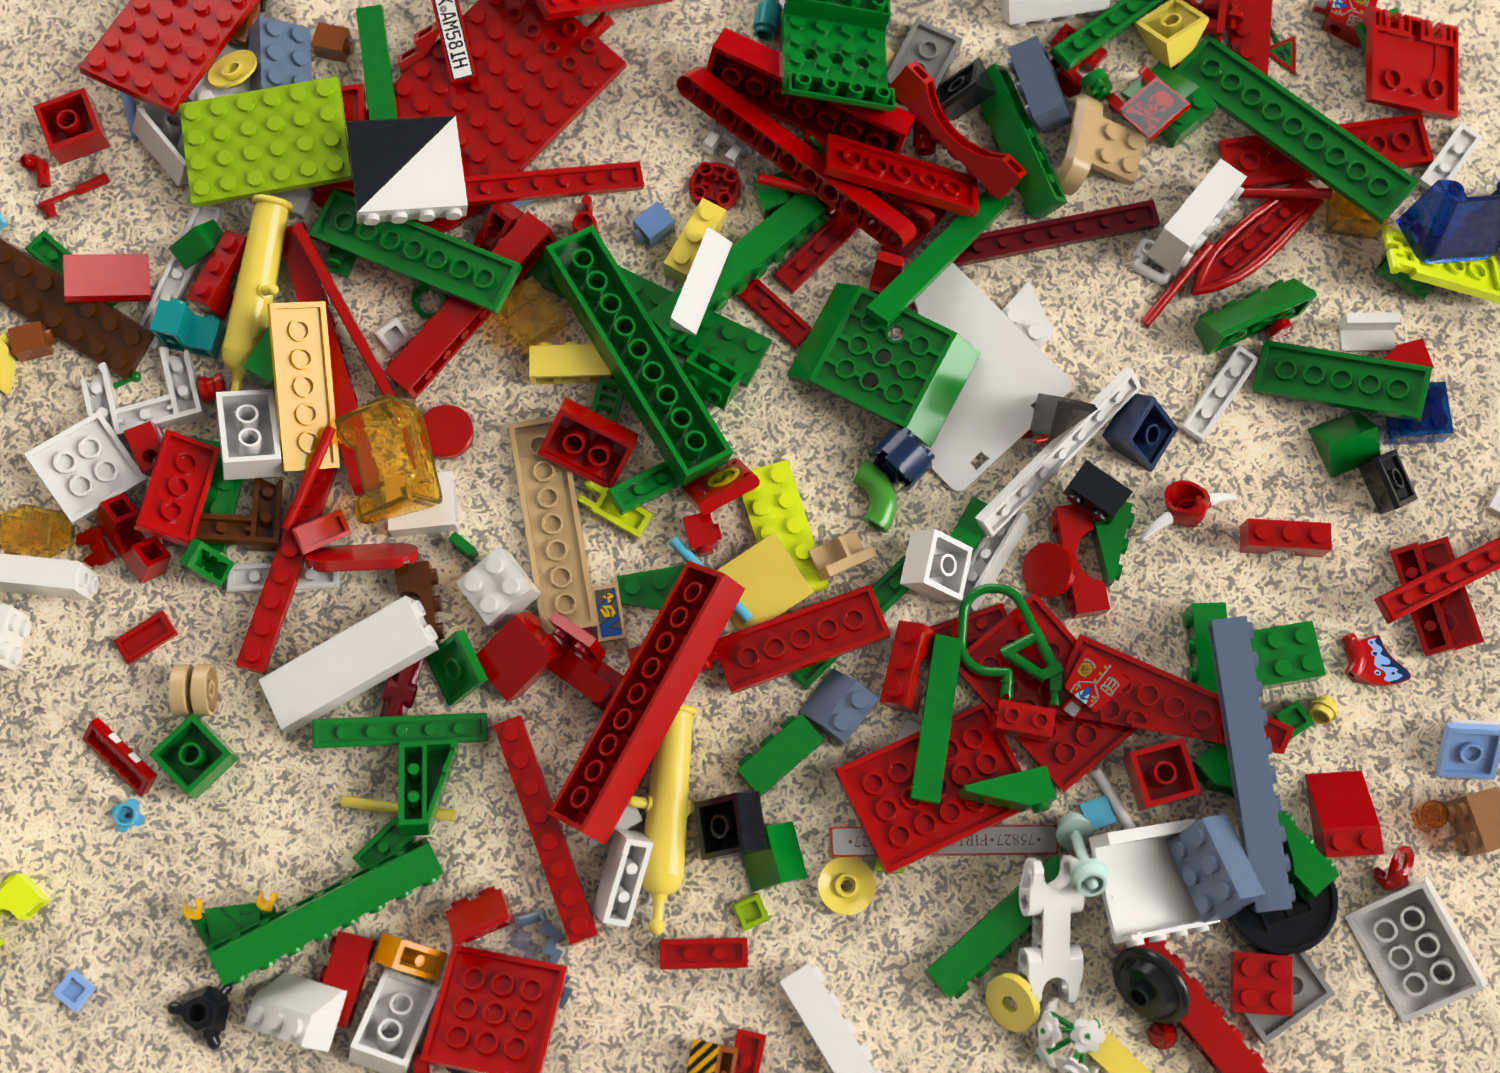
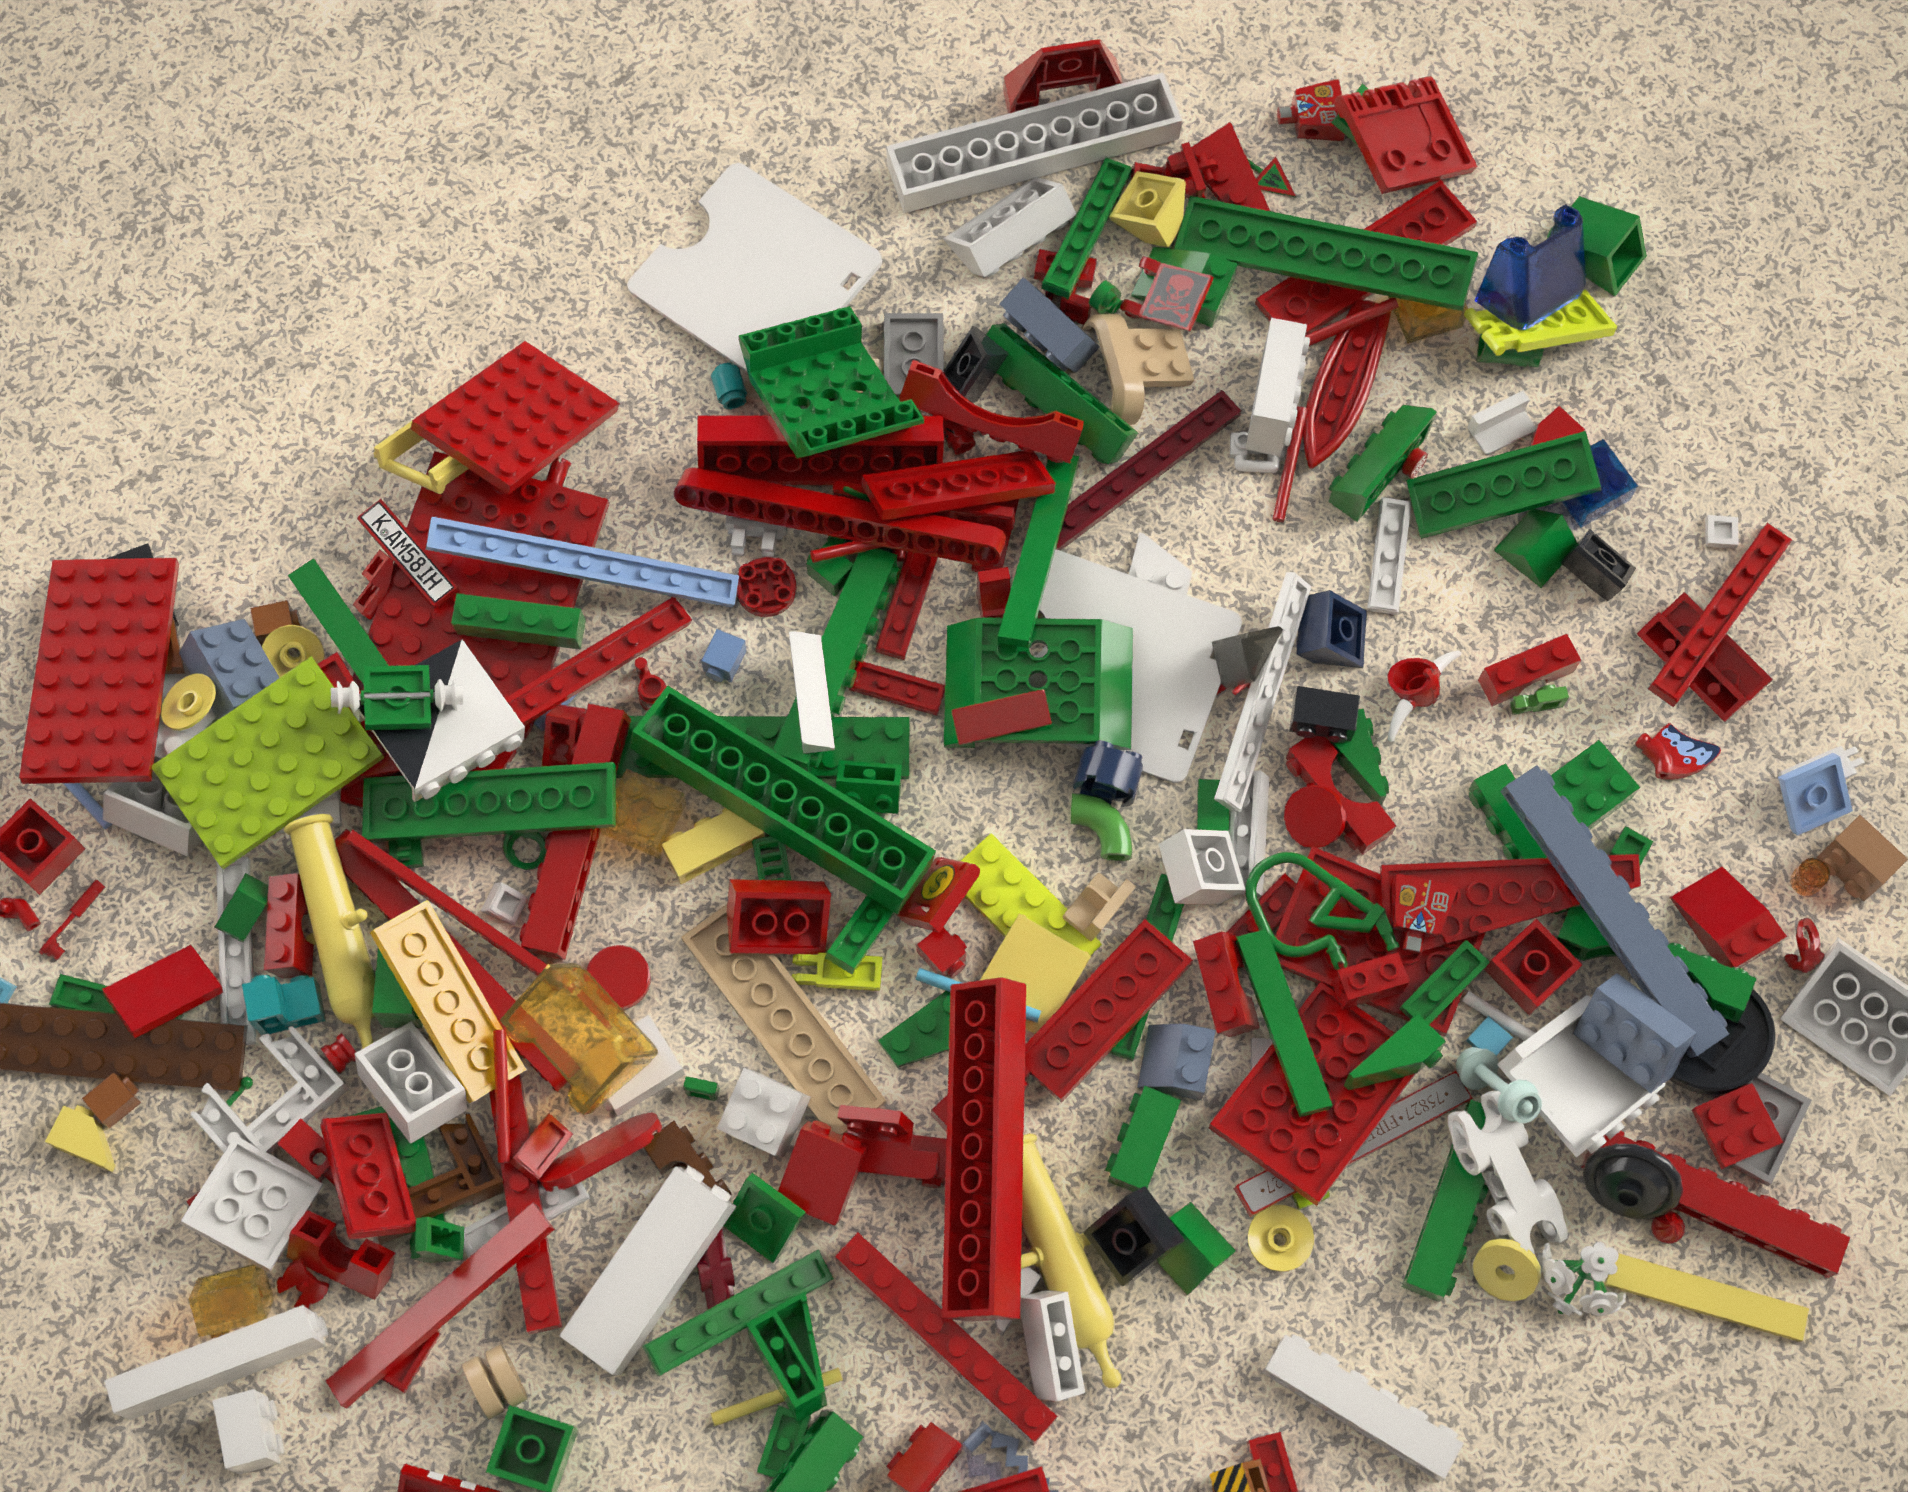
camera: 25 degrees left, 5 degrees down
tile [592,584,627,643] -> none
red plate [660,937,748,970] -> none
light yellow brick [663,198,726,285] -> none
lime tile [732,893,770,932] -> none
light yellow plate [1309,695,1338,725] -> none
white plate [1418,123,1483,198] -> none
none -> light yellow dish [262,625,325,678]
none -> tile [326,1203,555,1409]
none -> green plate [331,665,463,730]
none -> light blue plate [426,517,739,608]
none -> green brick [451,594,586,650]
none -> red slope [952,689,1052,745]
none -> green plate [1399,940,1490,1025]
none -> bright green plate [1510,685,1569,715]

